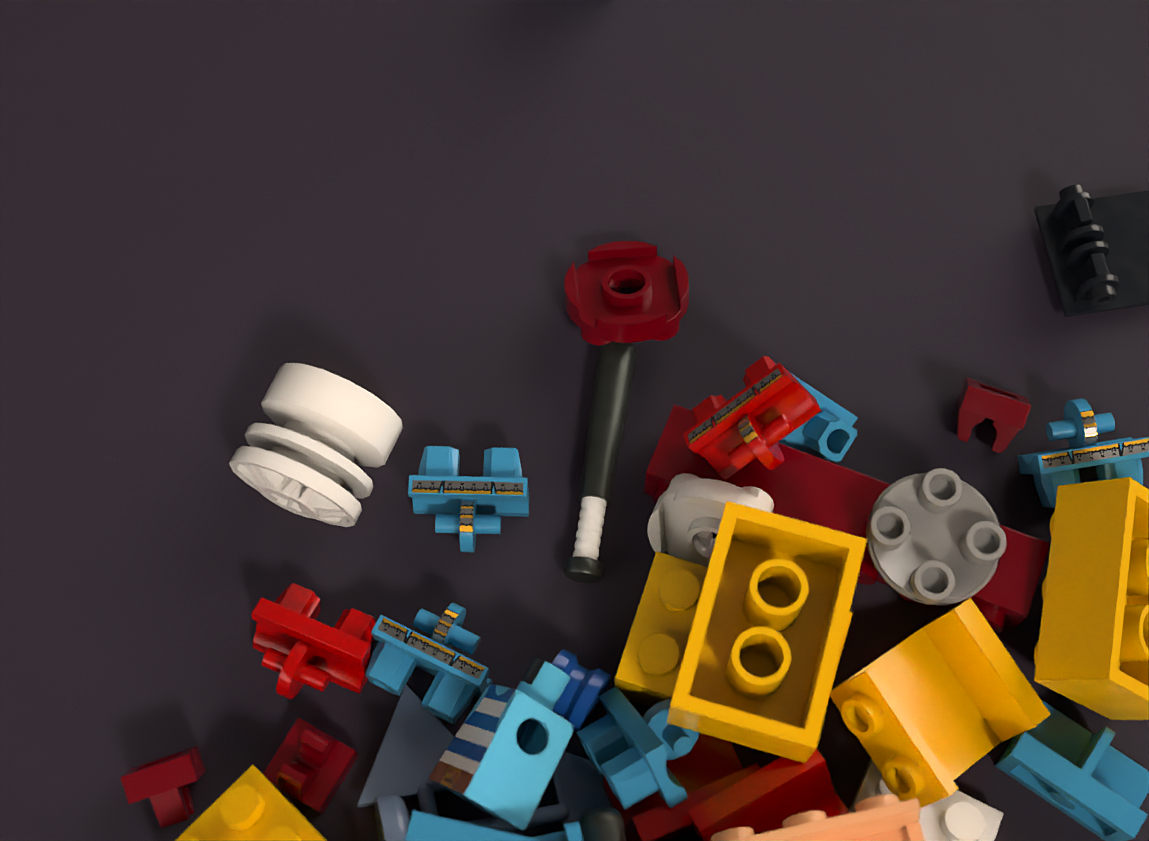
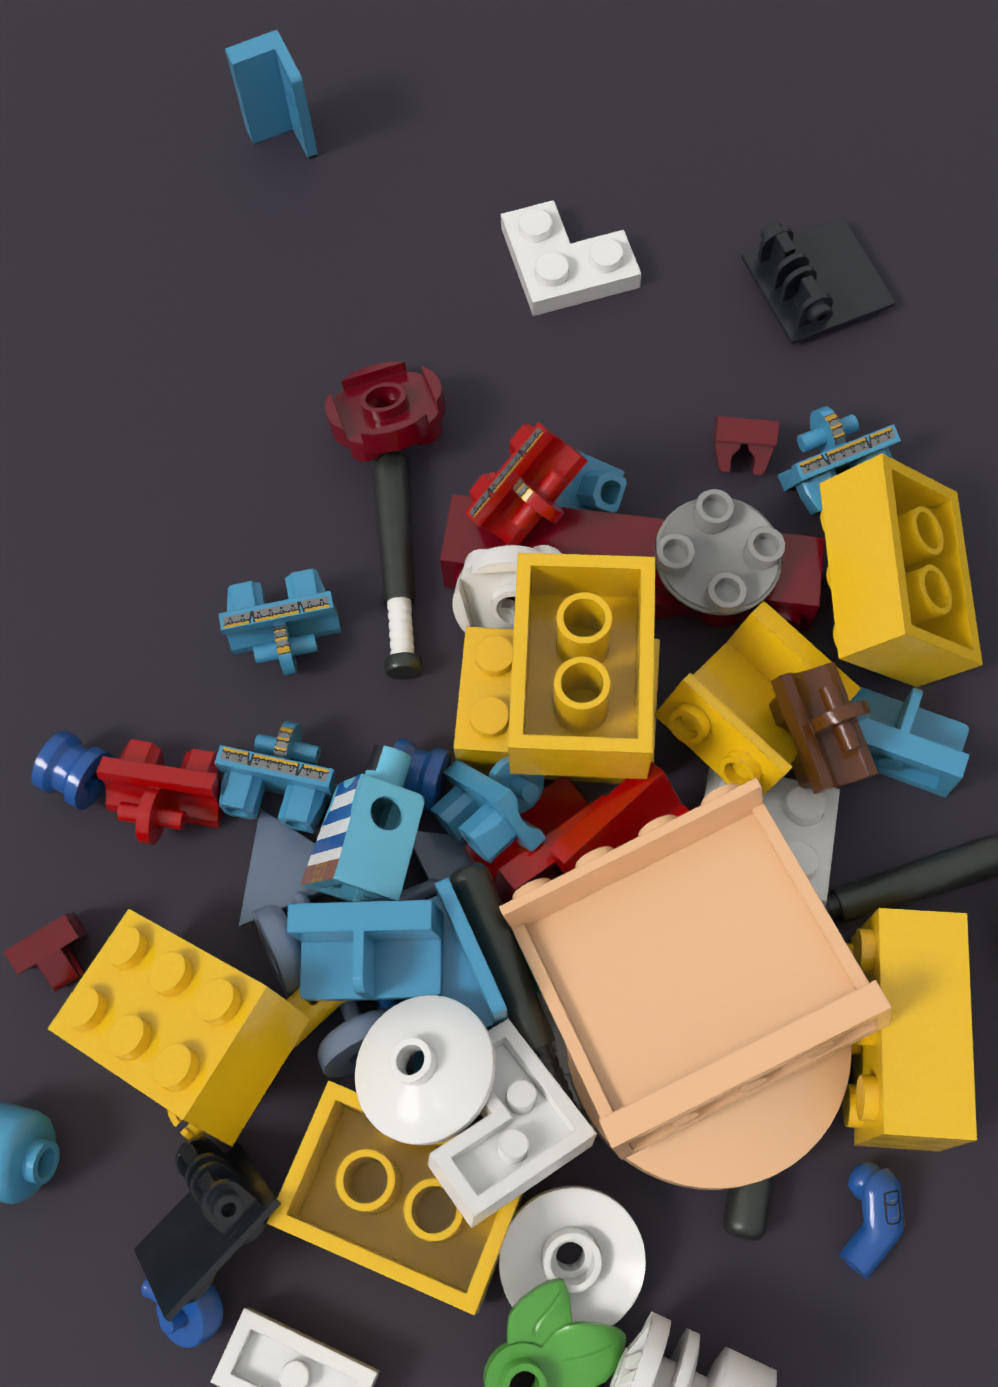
camera: 10 degrees left, 0 degrees up
white wheel [229,363,403,527] -> none
dark red tile [263,717,359,815] -> none
none -> blue wheel [31,731,113,810]
none -> white plate [501,200,641,316]
none -> reddish brown hips [769,662,878,794]

